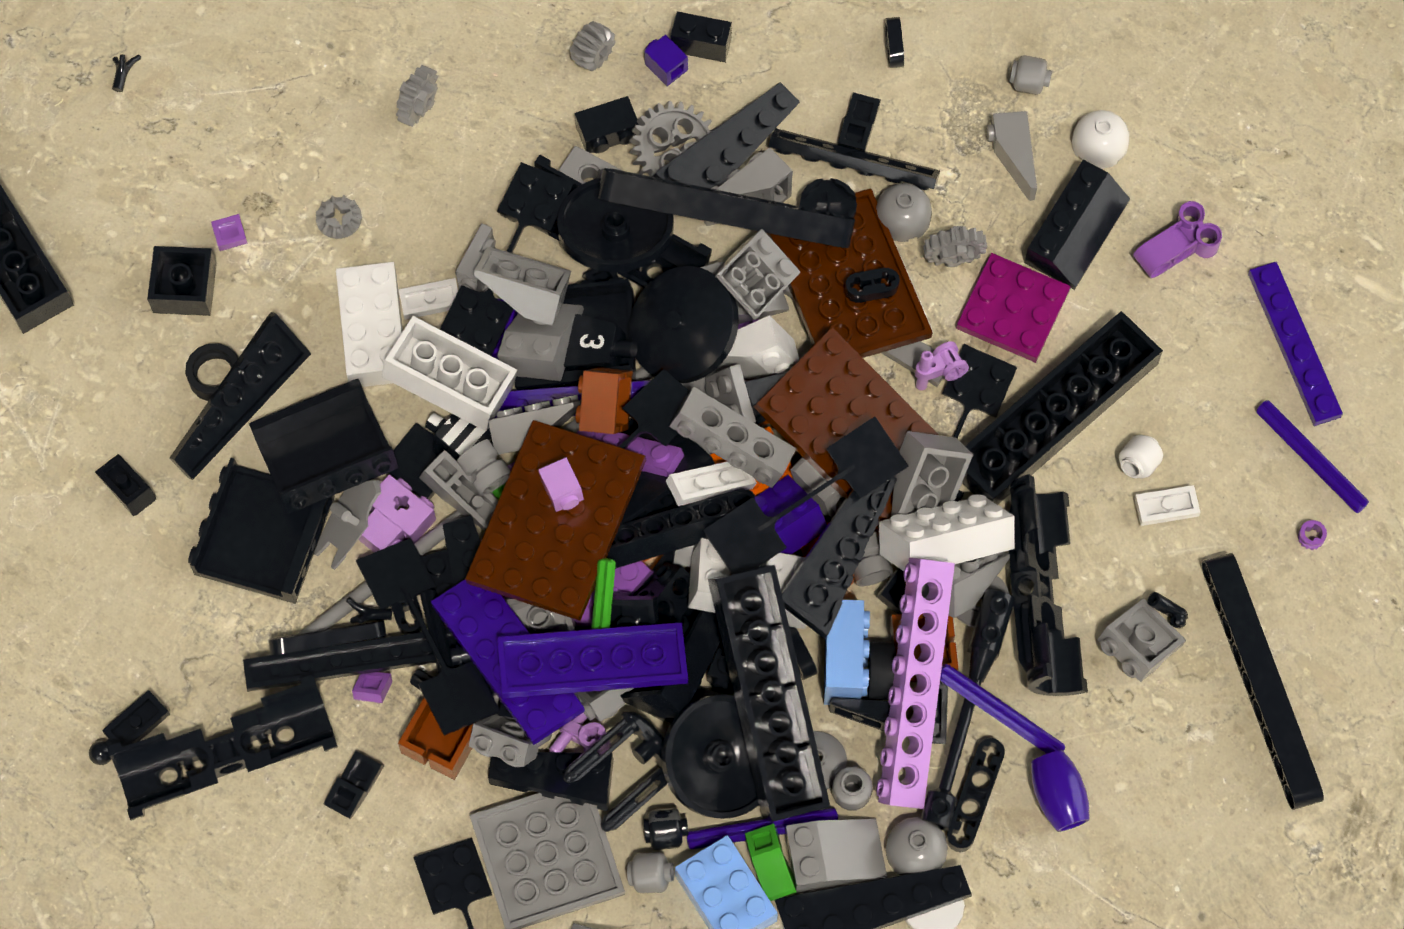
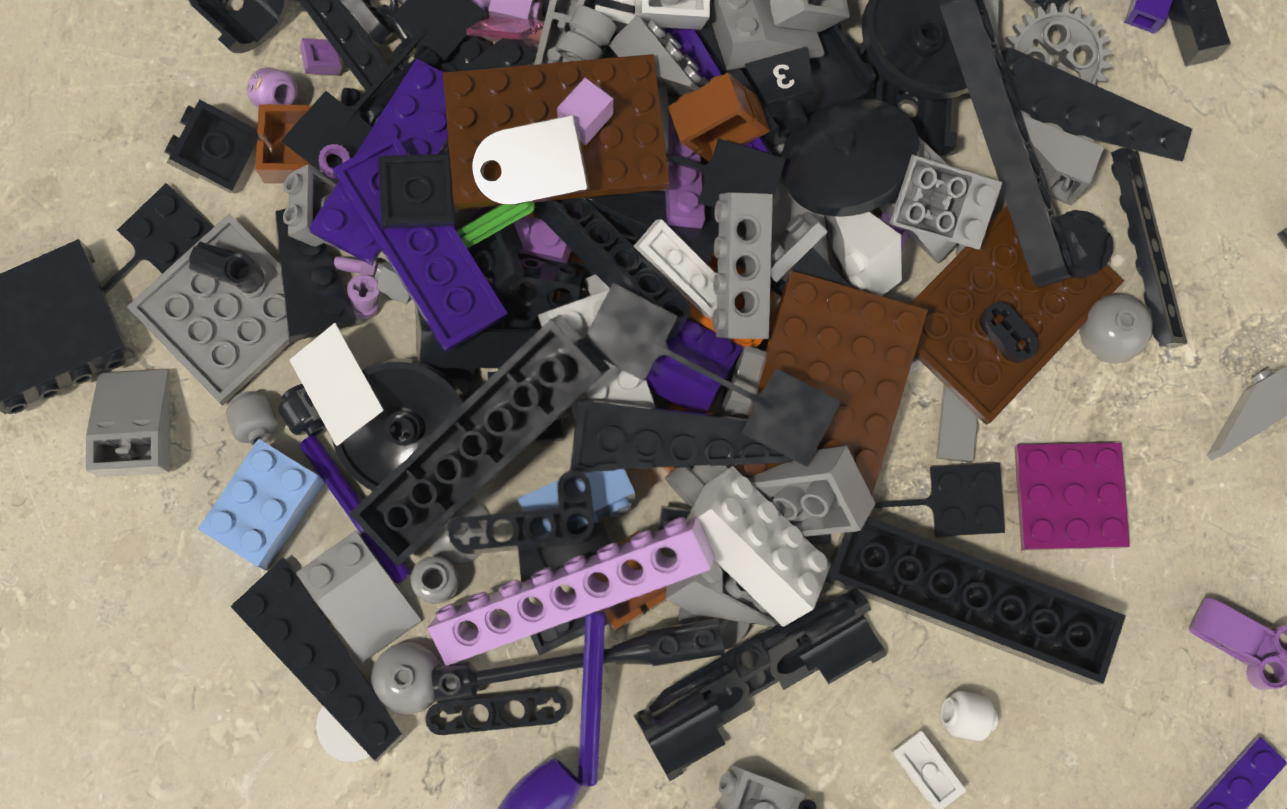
camera: 60 degrees right, 10 degrees up
black slope [324,751,384,819] -> none
black piece [563,712,667,832] -> none
bright green slope [745,824,797,901] -> none
black beam [789,627,818,680] -> none
black slope [838,92,881,151] -> none
lavender piece [915,341,969,390] -> none
light grey gear [923,226,987,267] -> none
black slope [1024,159,1130,290] -> none
none -> black plate [164,99,260,193]
none -> black piece [189,241,264,292]
none -> lavender head [247,67,298,109]
none -> white sticker [290,323,383,446]
none -> medium lavender axle [318,144,350,179]
none -> black tile [378,154,455,229]
none -> black beam [448,470,595,554]
none -> clear pink piece [467,16,545,40]
none -> tile [473,115,589,204]

